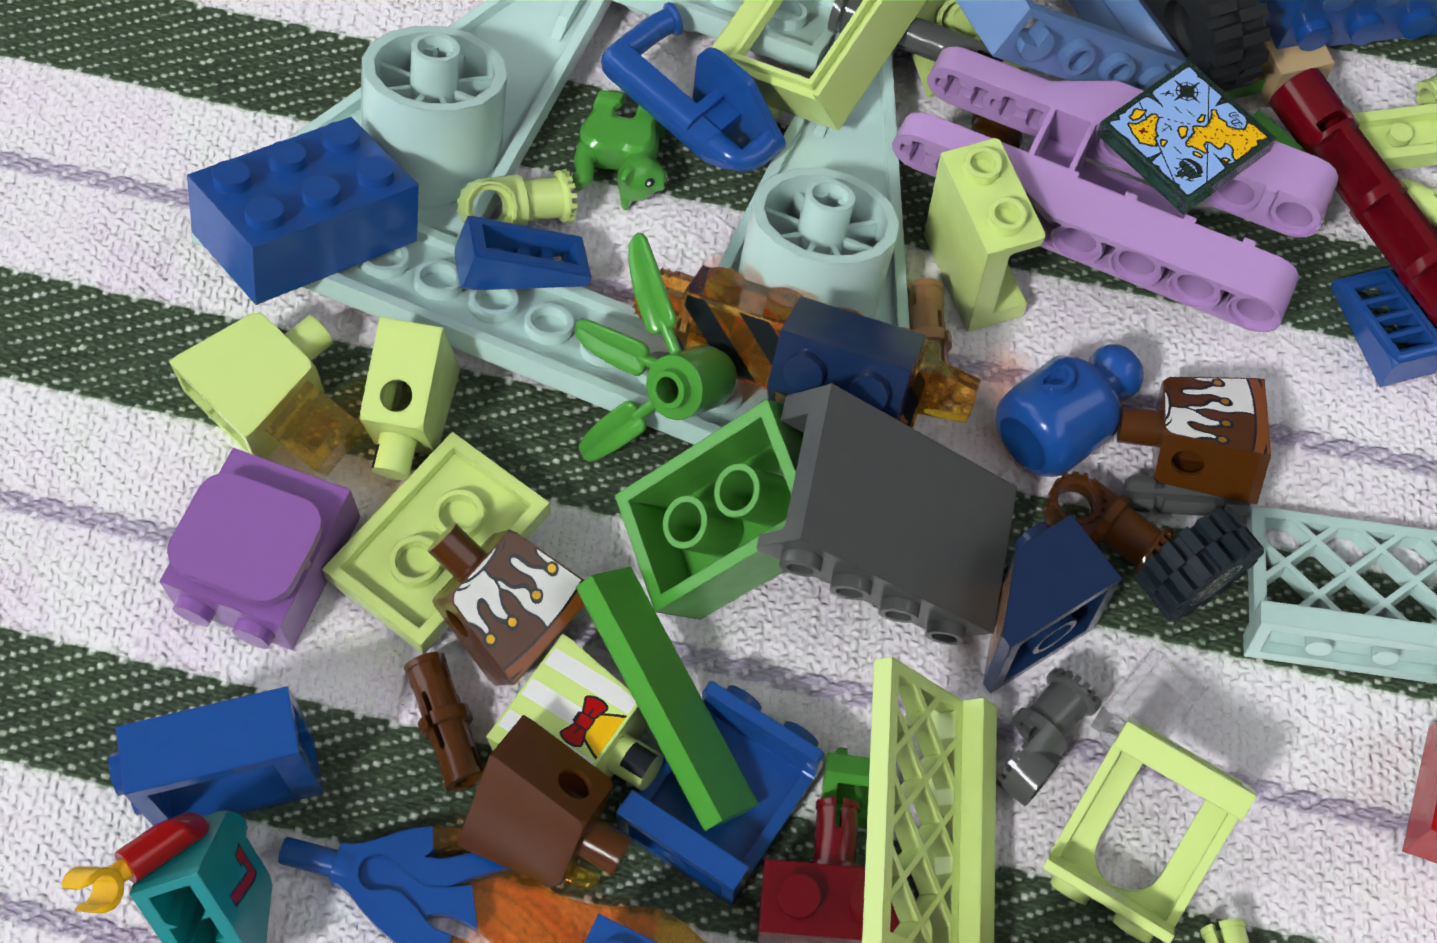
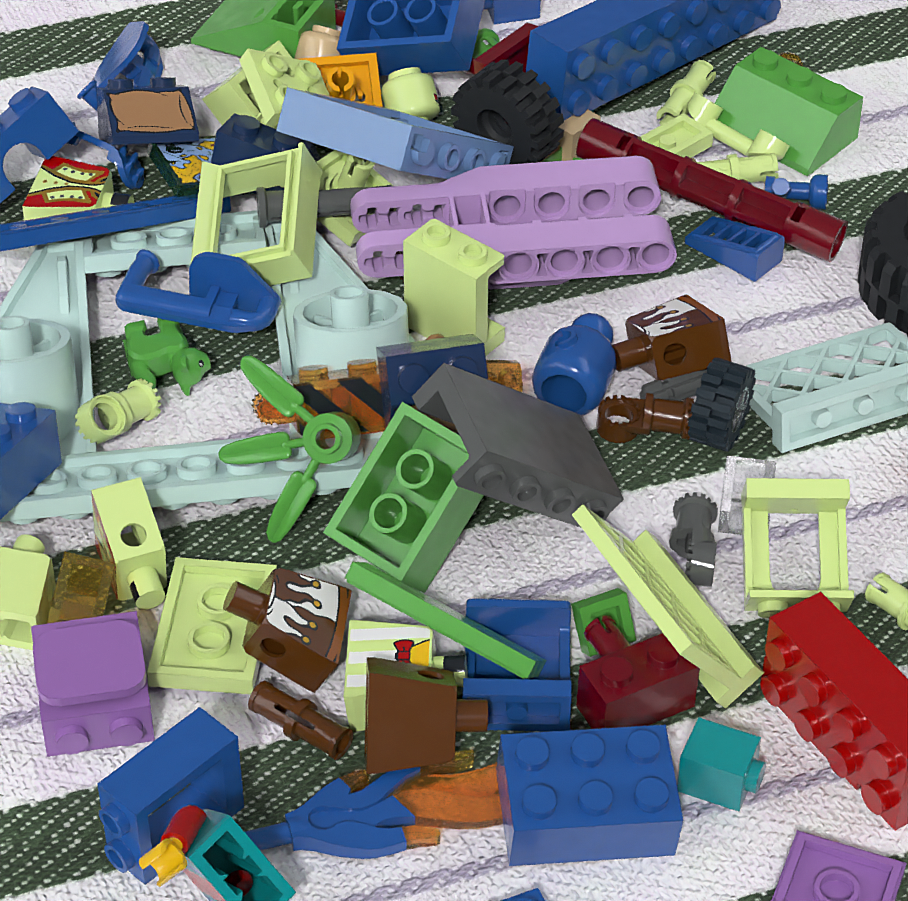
camera: 30 degrees left, 20 degrees down
blue slope [454,216,592,290] -> none
dark blue slope [983,514,1121,694] -> none
tile [1097,60,1276,215] -> none

